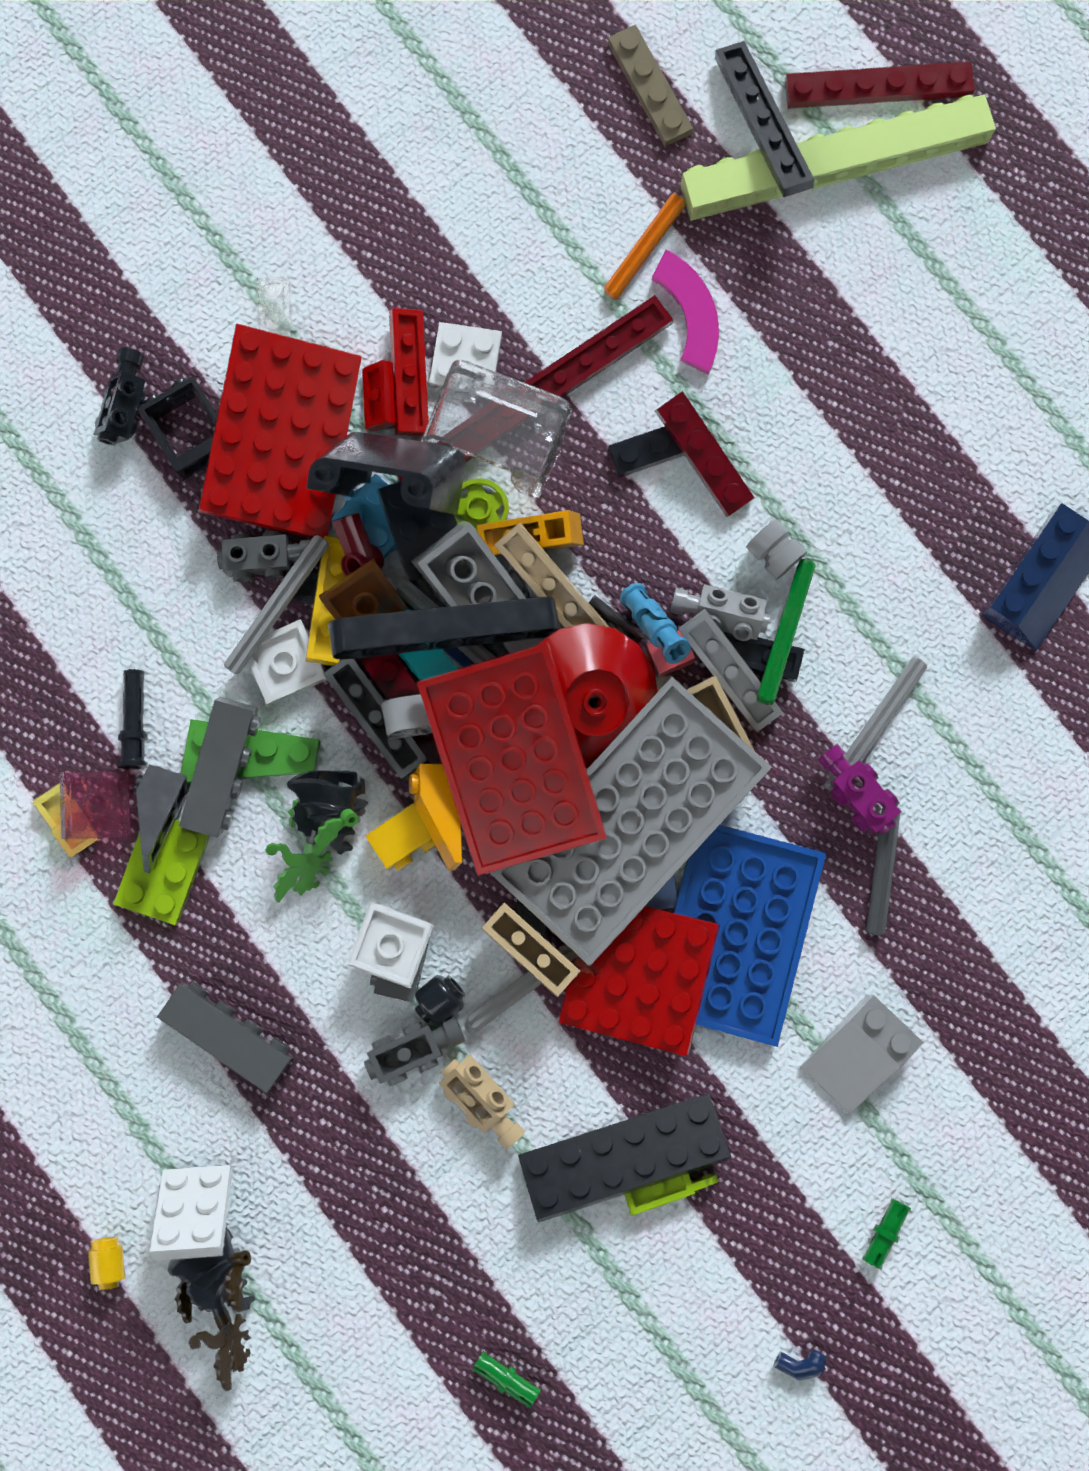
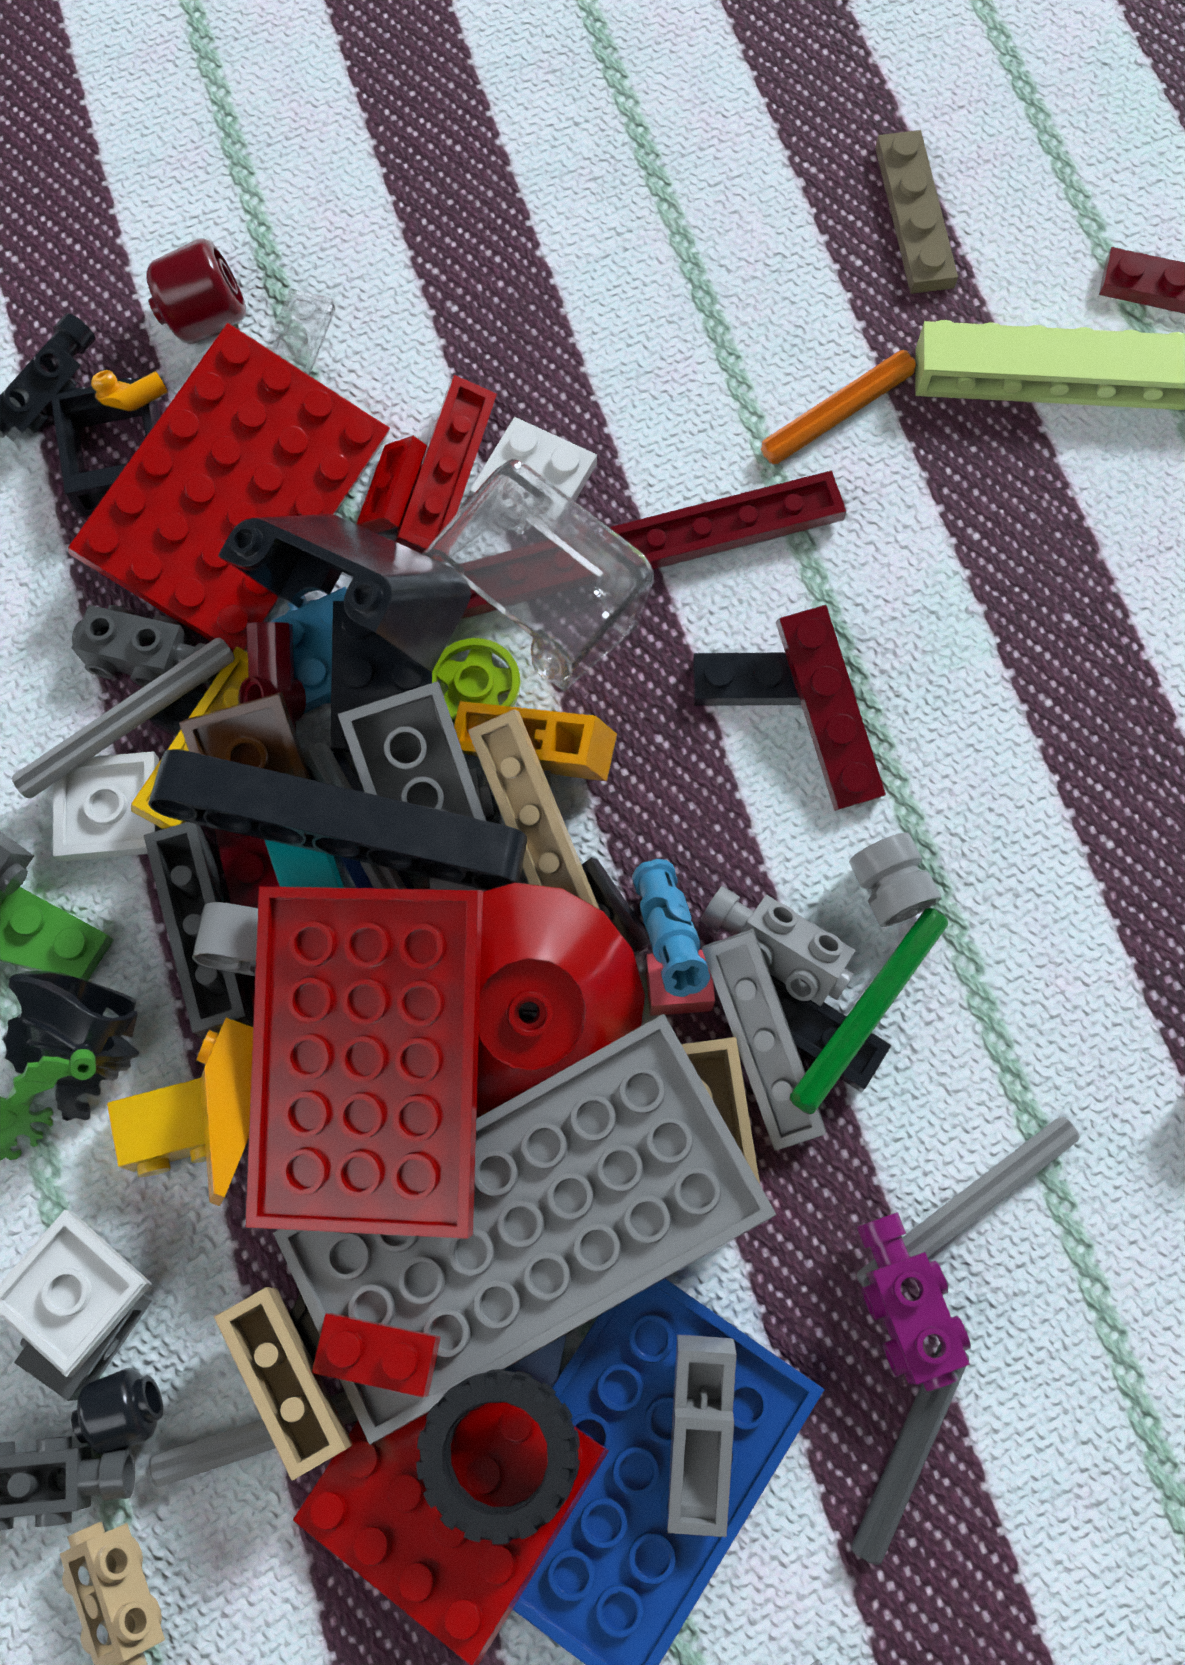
camera: 20 degrees right, 10 degrees down
dark pink tile [652,250,719,375] -> none
black plate [715,41,815,198] -> none
none -> light orange arm [91,370,168,411]
none -> dark red head [146,238,246,344]
none -> red plate [312,1313,441,1398]
none -> black tyre [416,1369,580,1544]
none -> light grey slope [667,1334,737,1537]

